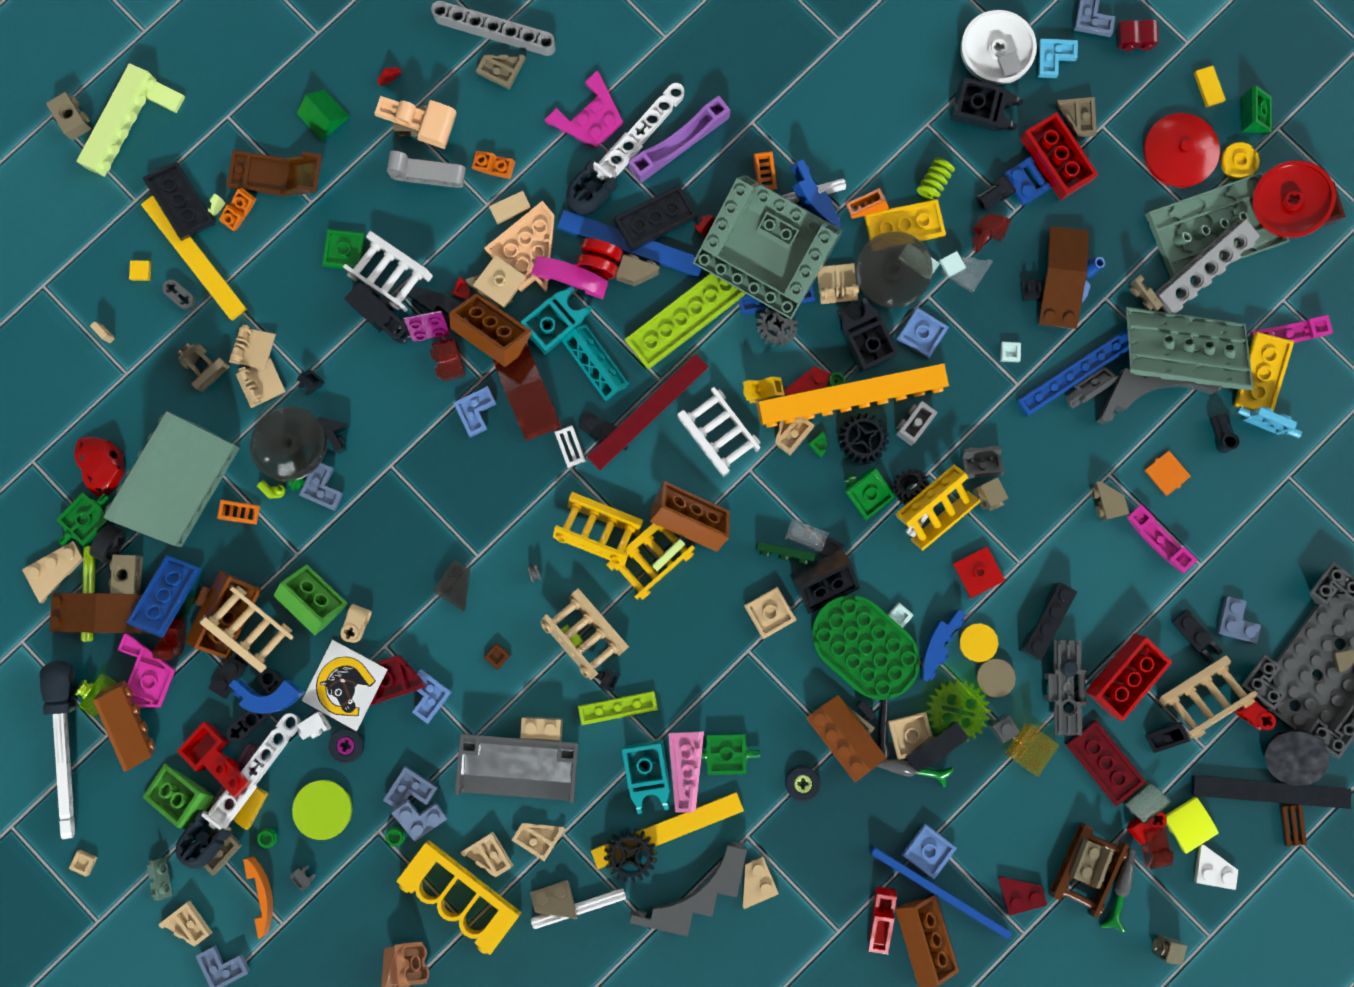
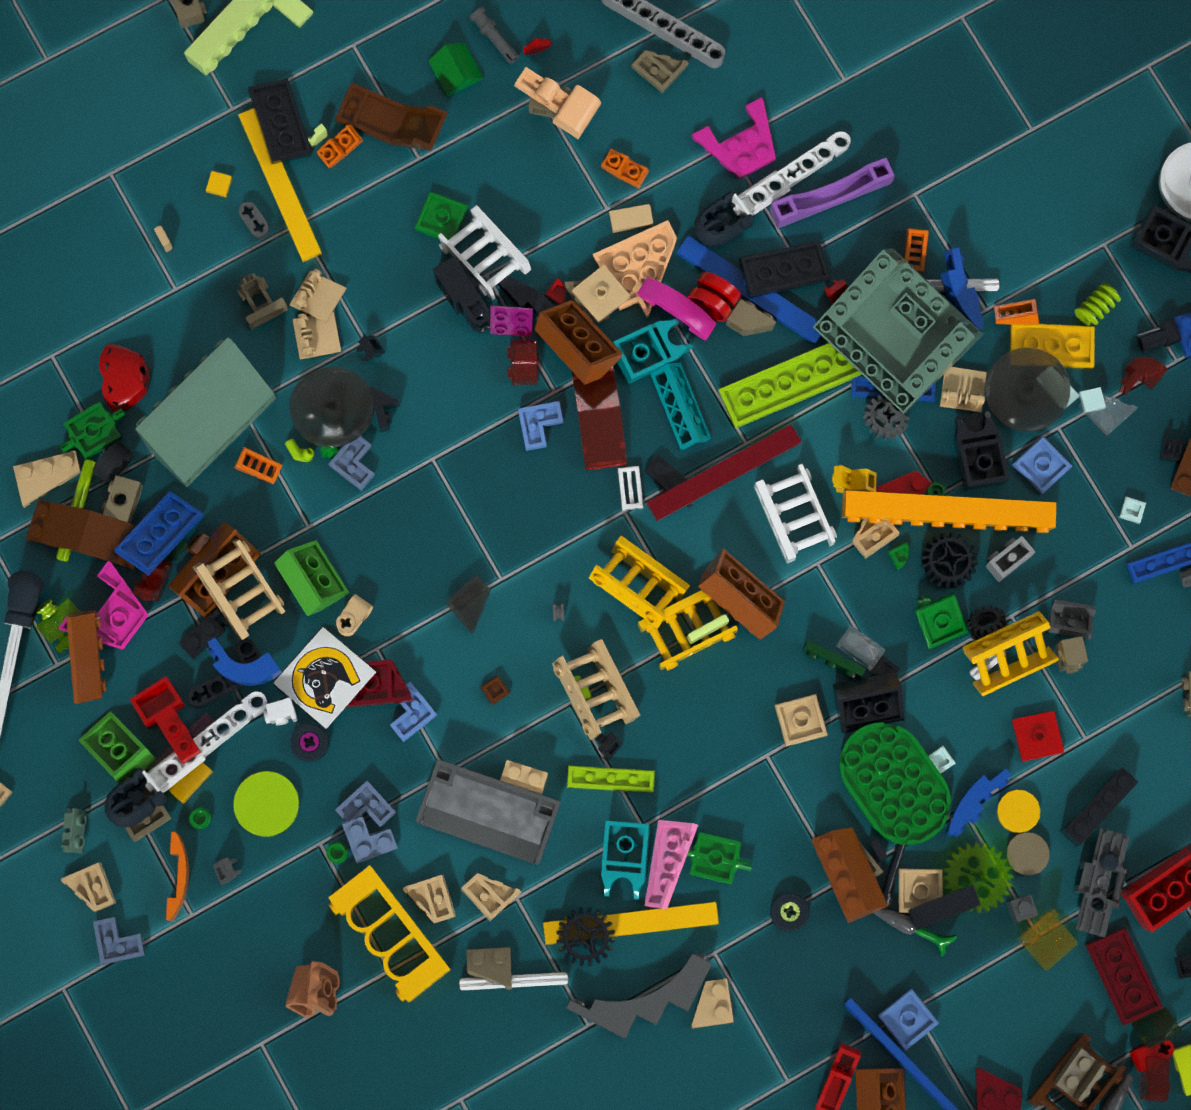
camera: 10 degrees right, 5 degrees down
light grey beam [387,151,466,188] -> none
none -> dark grey pin [469,7,519,64]

